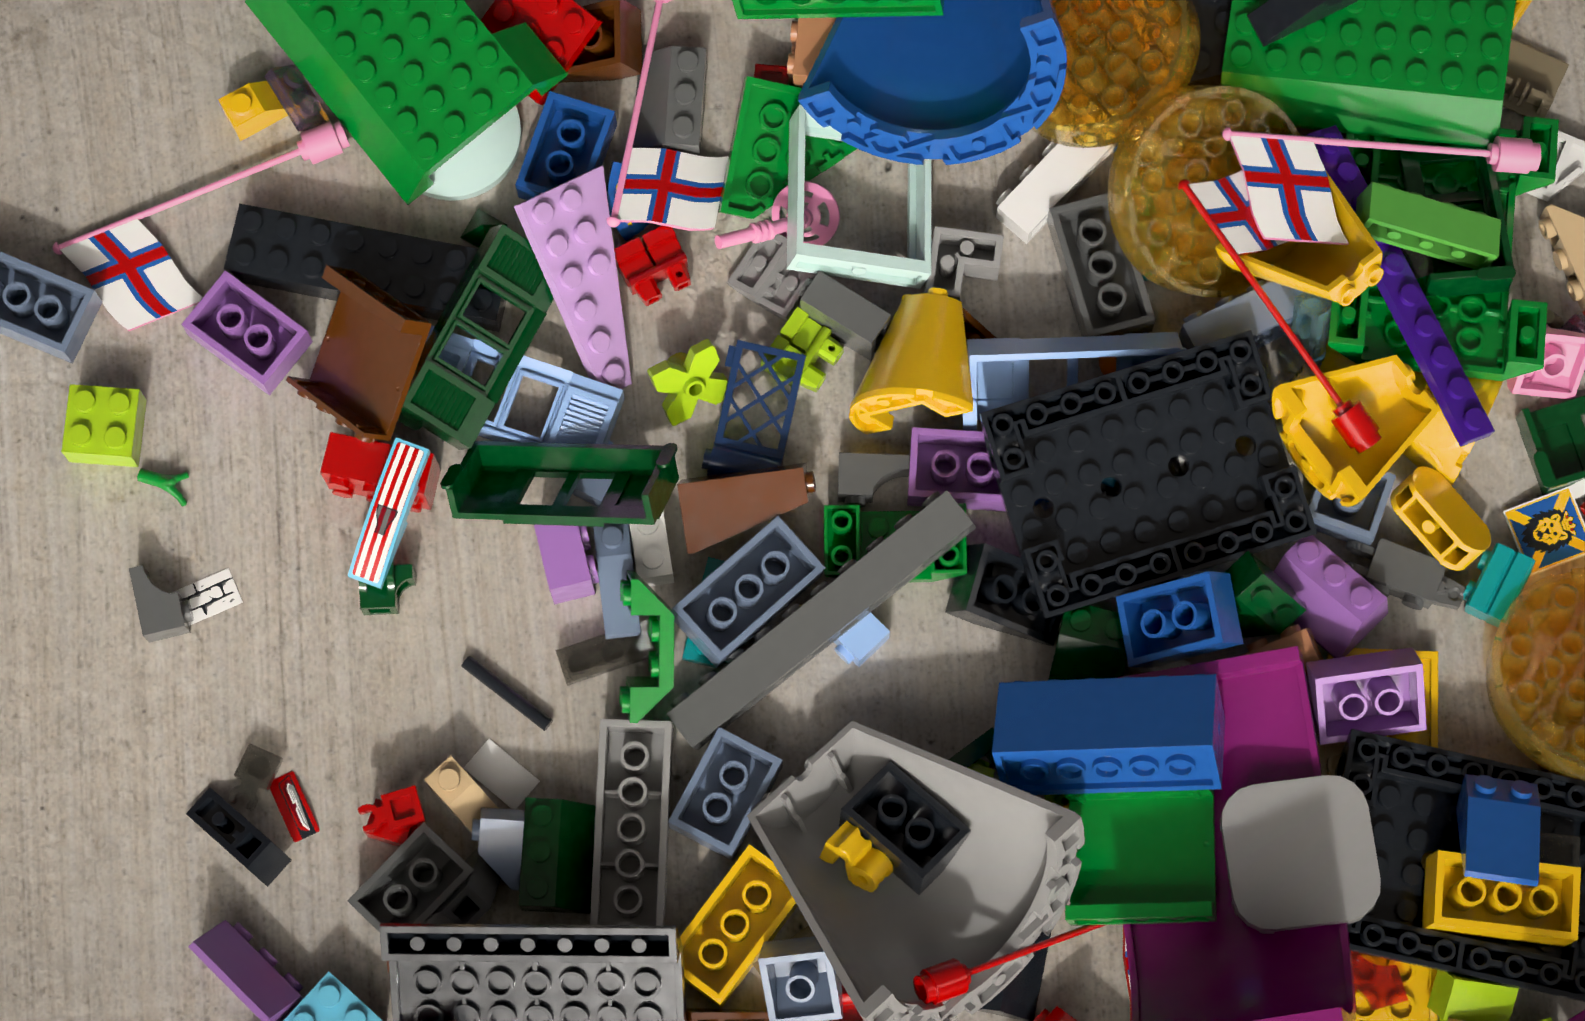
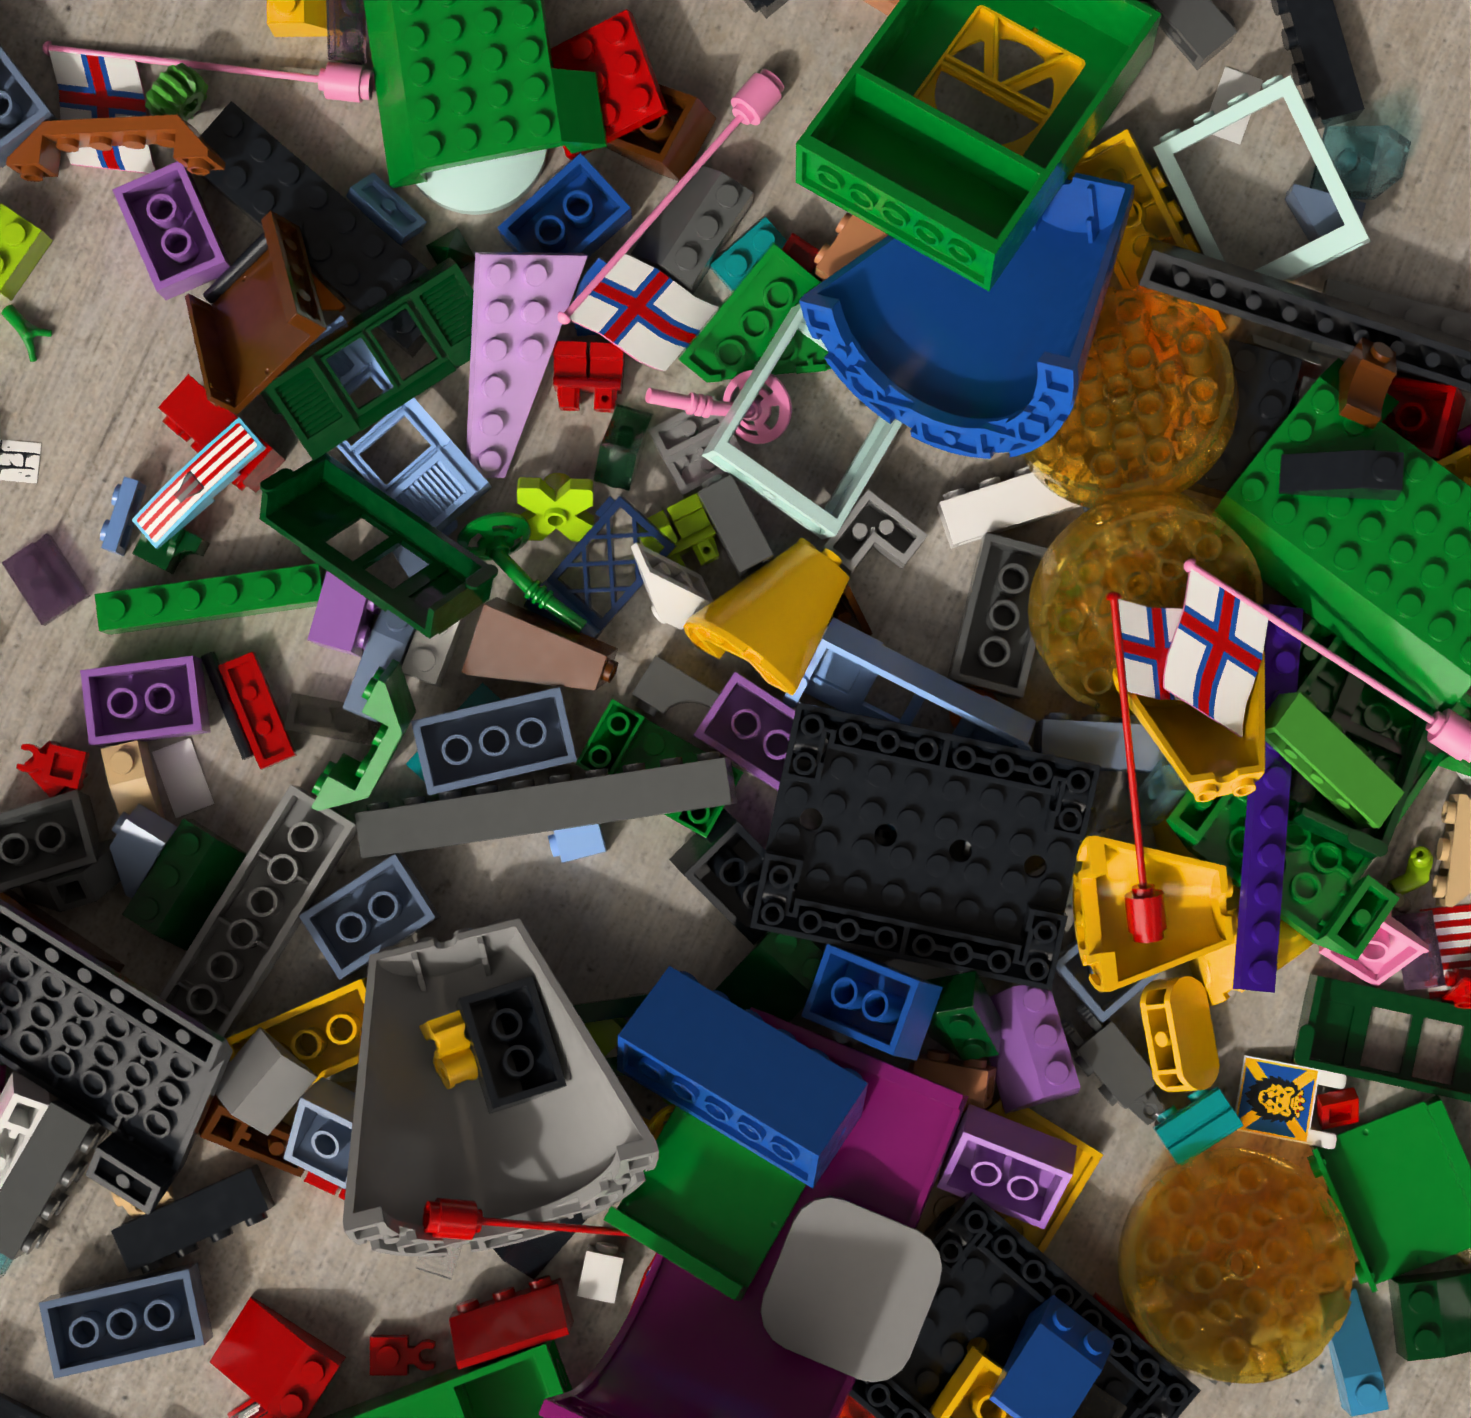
camera: 30 degrees right, 10 degrees up
none -> clear purple plate [2,533,91,626]
none -> dark orange slope [6,114,225,182]
none -> medium lavender brick [80,655,211,747]
none -> green brick [94,563,326,635]
none -> medium blue plate [100,476,147,556]
none -> bright green gear [145,63,208,121]
none -> black bar [203,232,268,304]
none -> light grey slope [215,1027,318,1136]
none -> red plate [218,651,297,770]
none -> medium blue plate [346,172,427,245]
none -> green dish [457,512,588,633]
none -> white brick [577,1242,625,1304]
none -> clear green slope [593,404,653,491]
none -> white slope [631,542,713,630]
none -> teal plate [710,217,787,292]
none -> lime arm [1388,846,1434,895]

